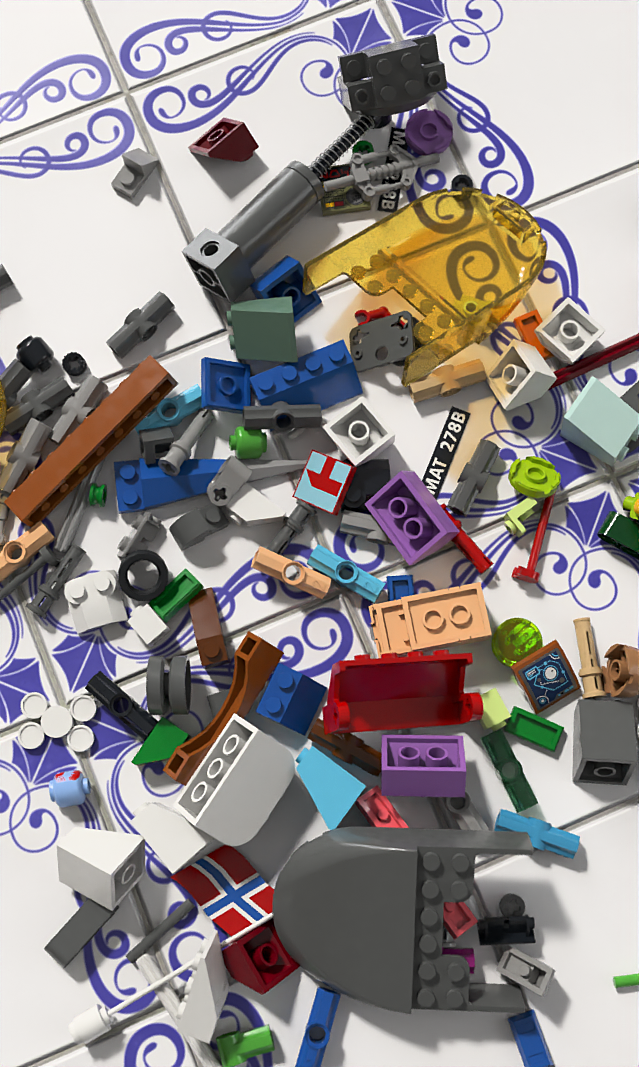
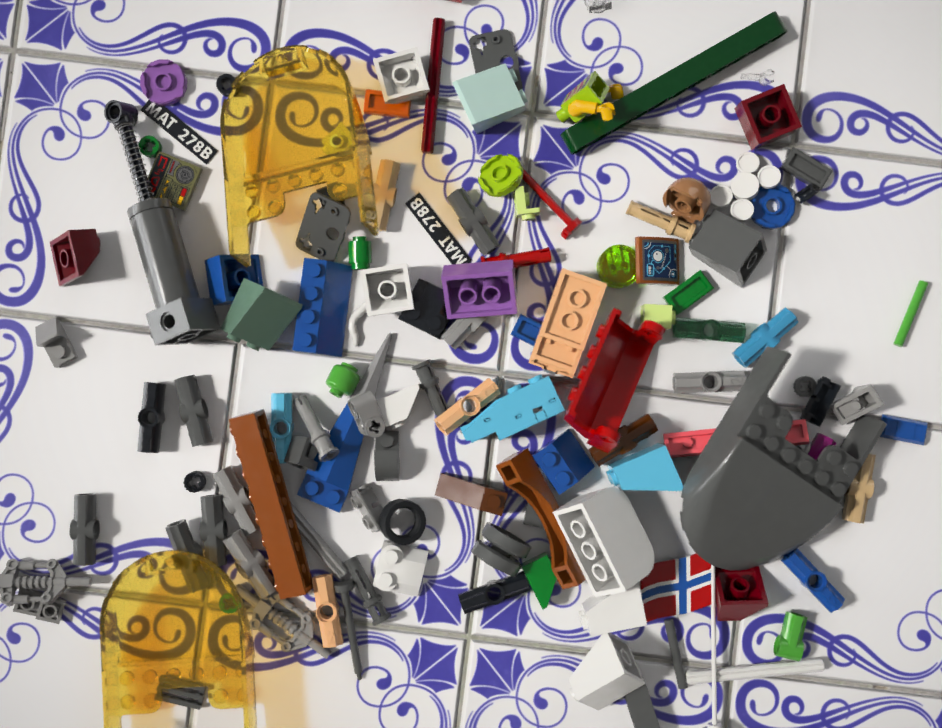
camera: 65 degrees left, 10 degrees up
black head [16,335,54,374] -> none
white piece [17,692,97,752] -> none
light blue head [49,770,91,808] -> none
green bush [89,483,107,507] -> none
white brick [127,604,171,647] -> none
green tile [148,568,204,623] -> none
white slope [176,929,230,1043] -> none
blue tile [201,357,251,414] -> none
dark grey piece [242,401,322,433] -> none
tile [292,449,357,516] -> none
medium azure piece [307,544,386,604] -> none
light grey bar [324,144,440,202] -> none
dark grey piece [337,33,448,116] -> none
red arm [355,306,405,329] -> none
medium lavender slope [381,735,466,797] -> none
white slope [486,339,557,410] -> none
none -> black piece [137,382,166,453]
none -> green brick [348,236,372,270]
none -> medium azure piece [460,374,565,443]
none -> tan piece [842,454,876,524]

